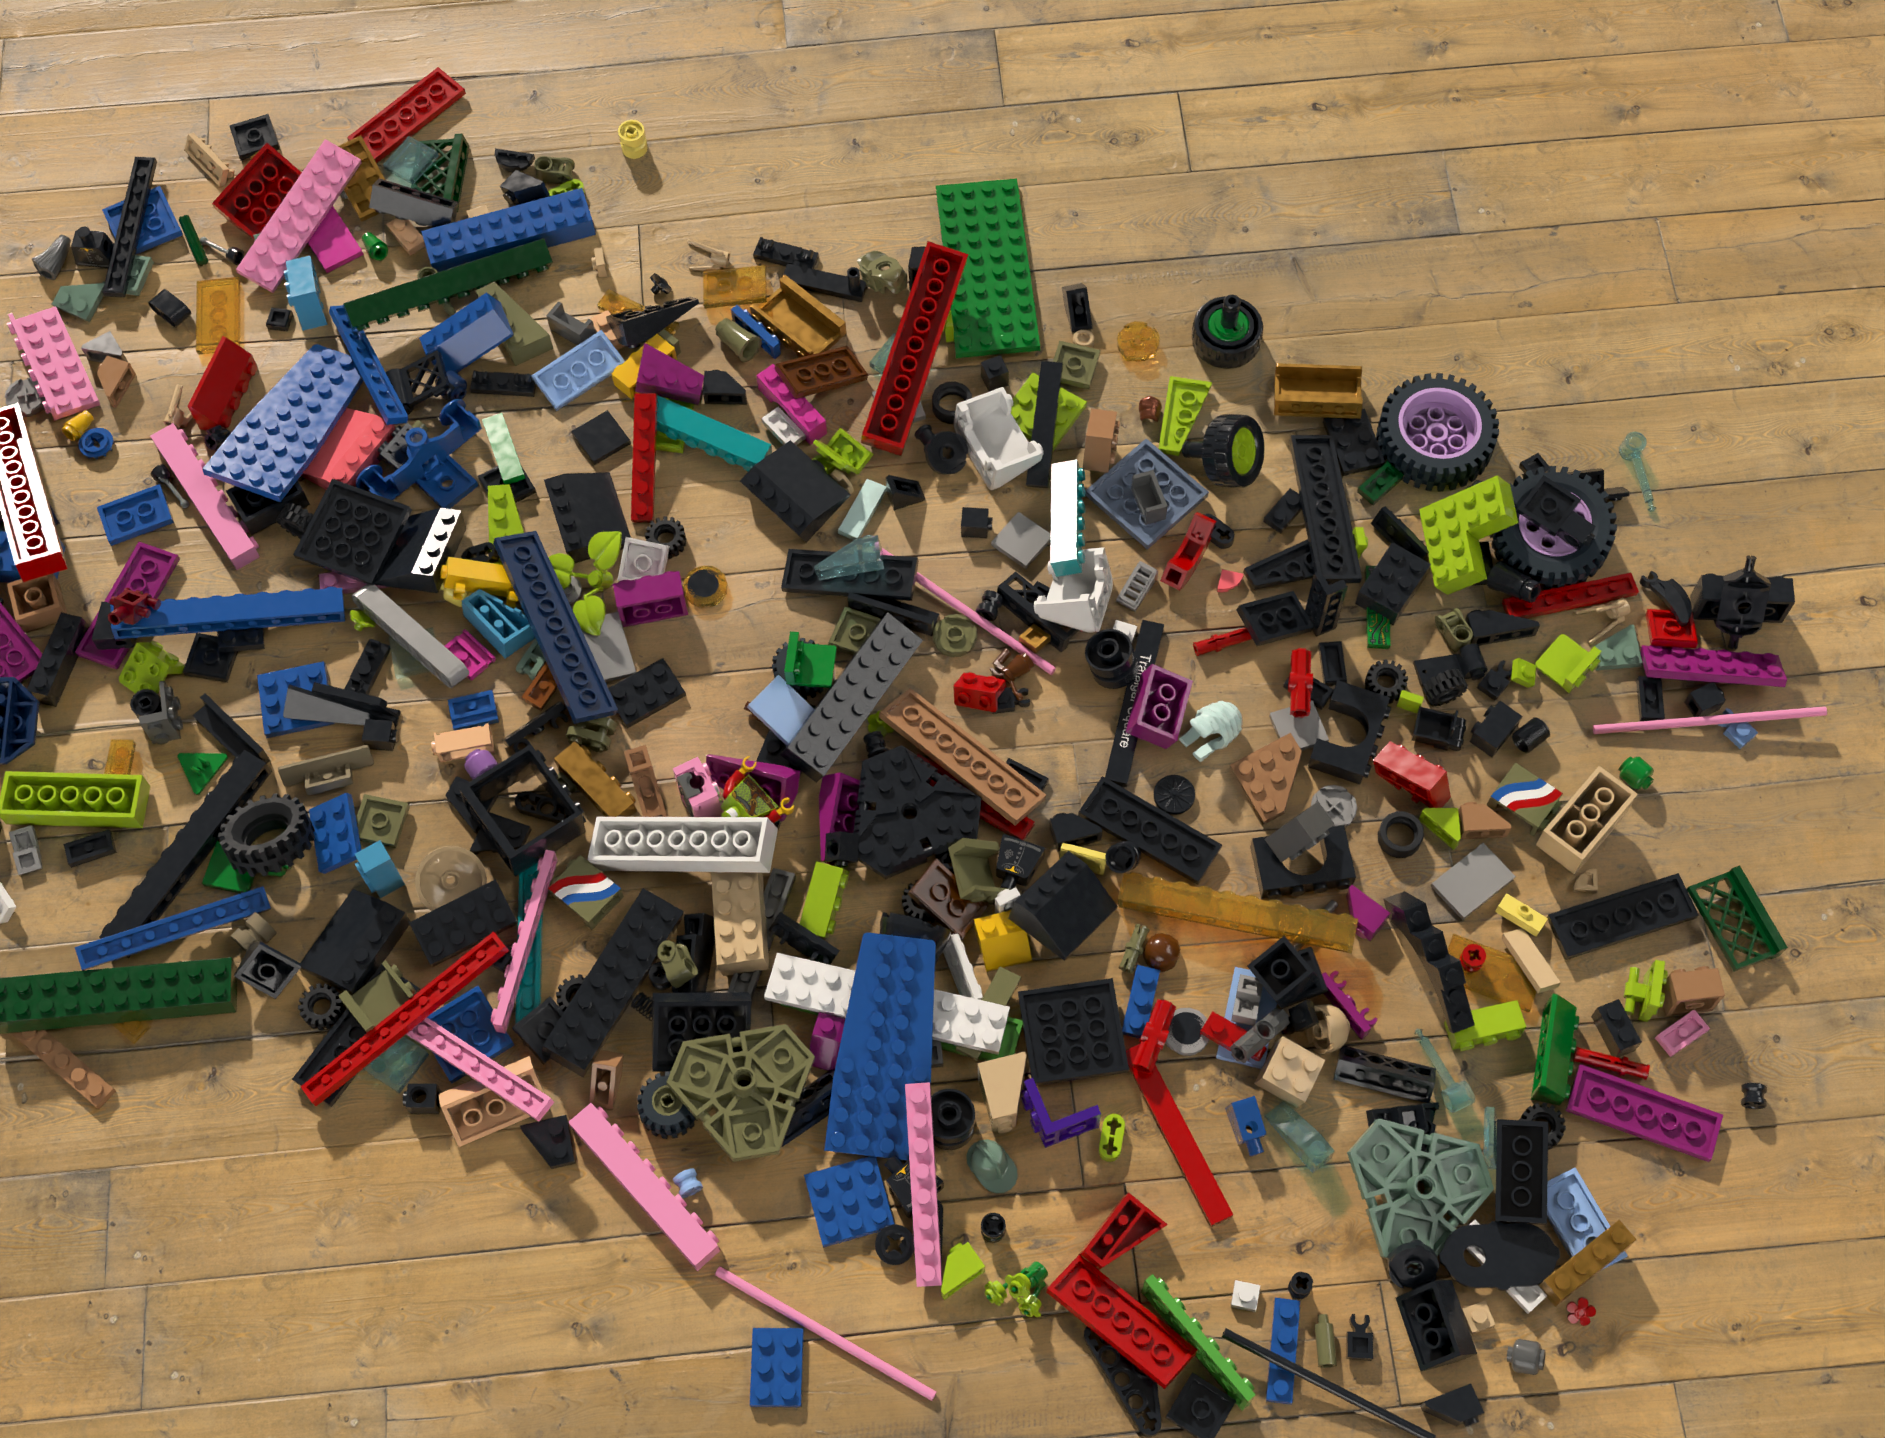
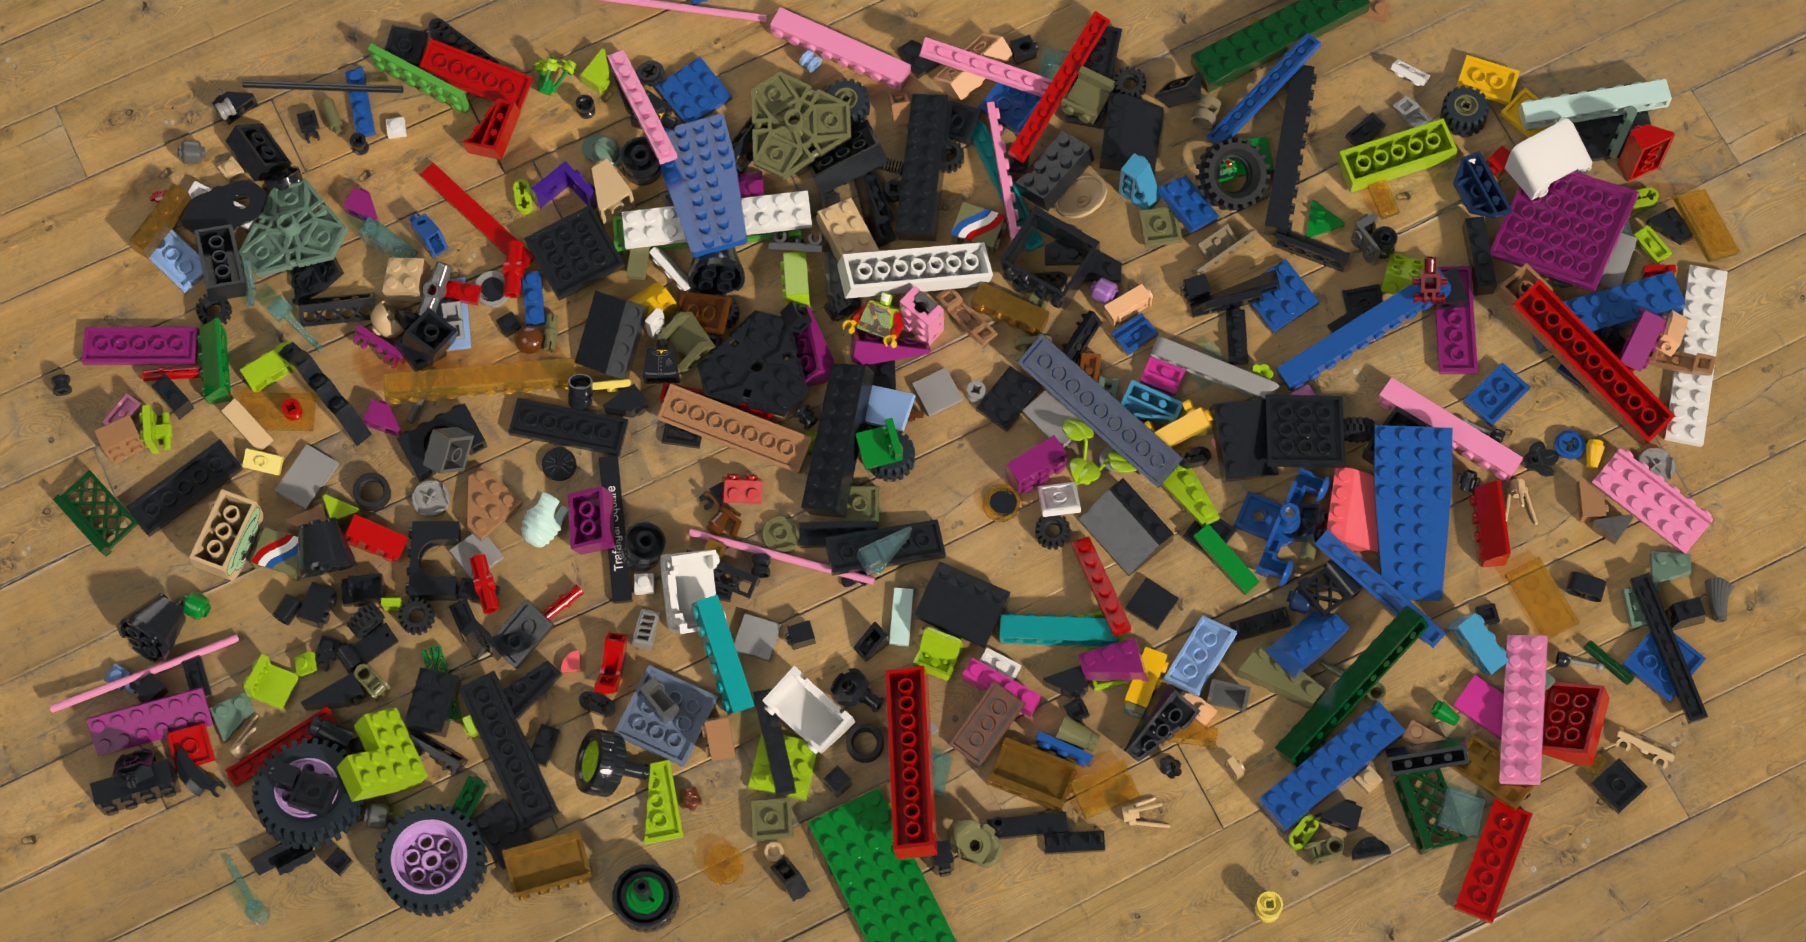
camera: 160 degrees right, 5 degrees up
olive piece [657,940,698,988] -> none
none -> black cone [117,593,186,662]
none -> light grey wheel [215,97,237,120]
none -> black cone [297,517,356,578]
none -> magenta slope [343,187,380,228]
none -> black plate [496,312,522,338]
none -> black tyre [824,291,860,322]
none -> light grey tile [912,368,963,417]
none -> light grey wheel [967,381,986,404]
none -> black tile [1064,698,1090,722]
none -> black plate [1523,441,1559,477]

